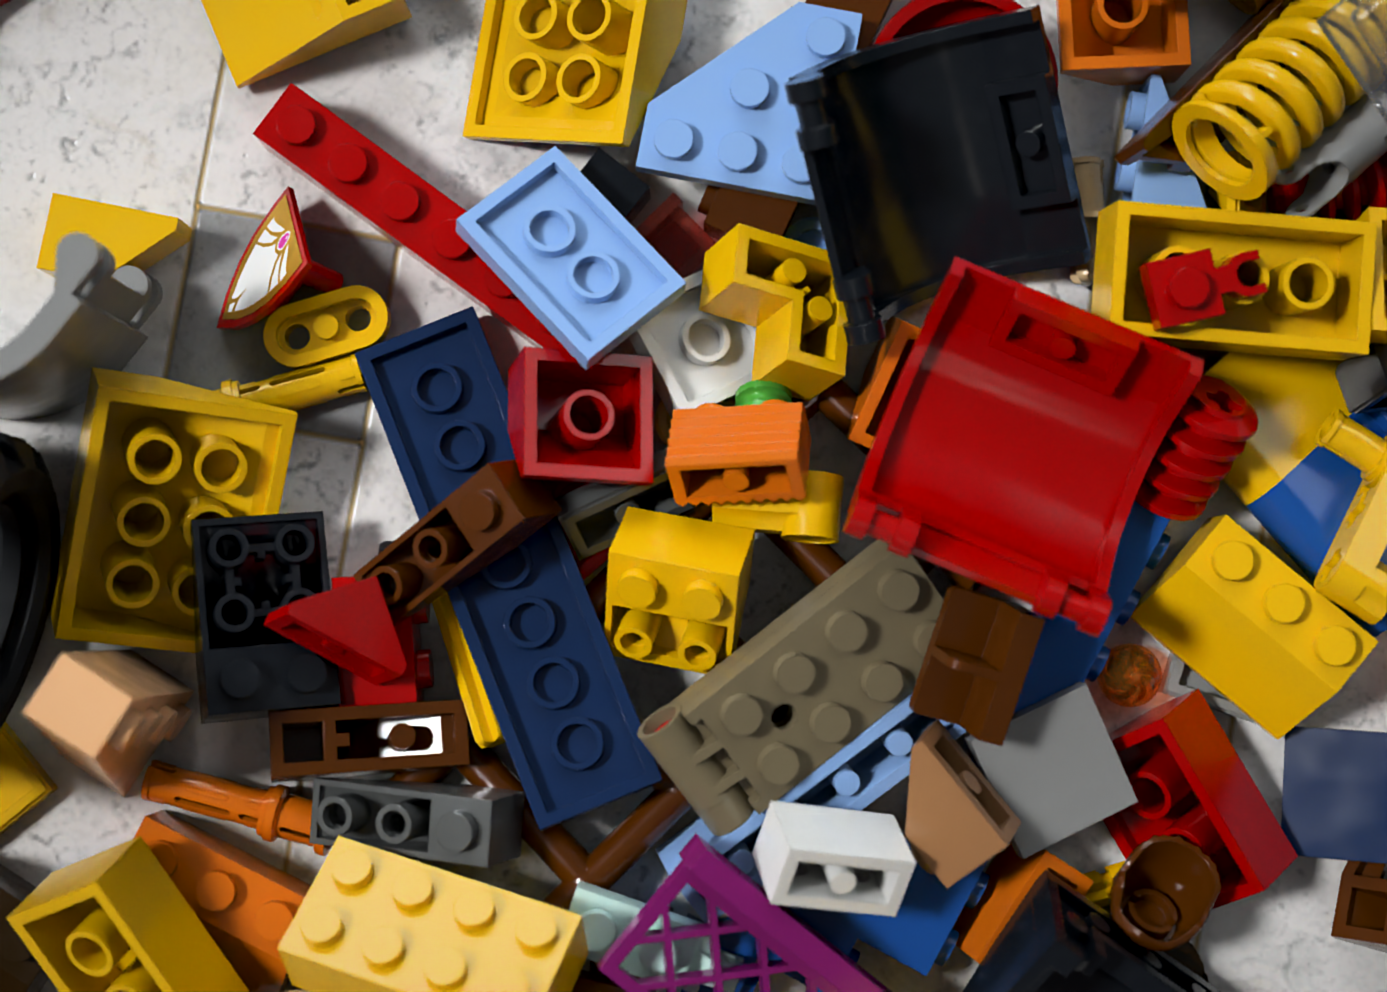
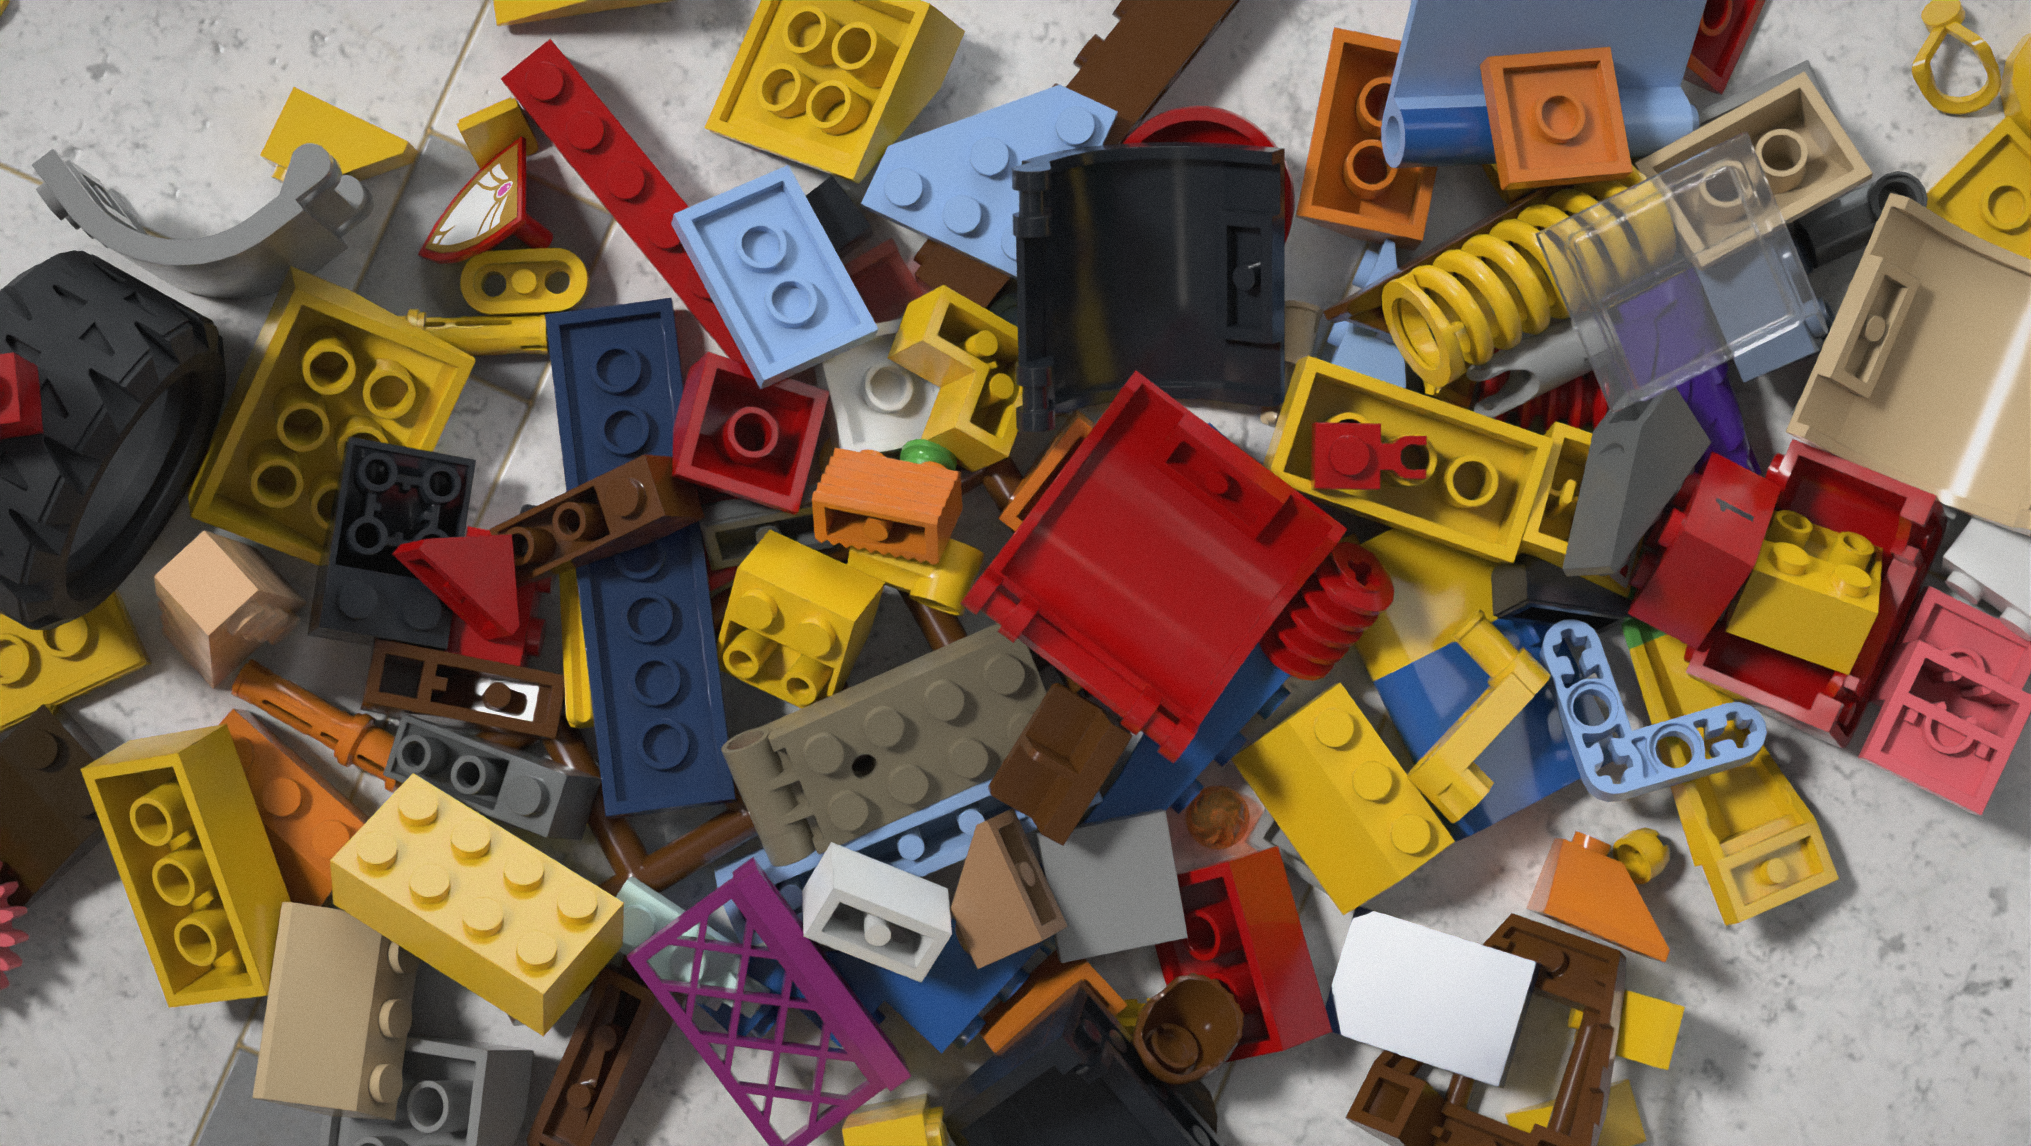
camera: 15 degrees right, 0 degrees up
none -> yellow slope [456,97,539,169]

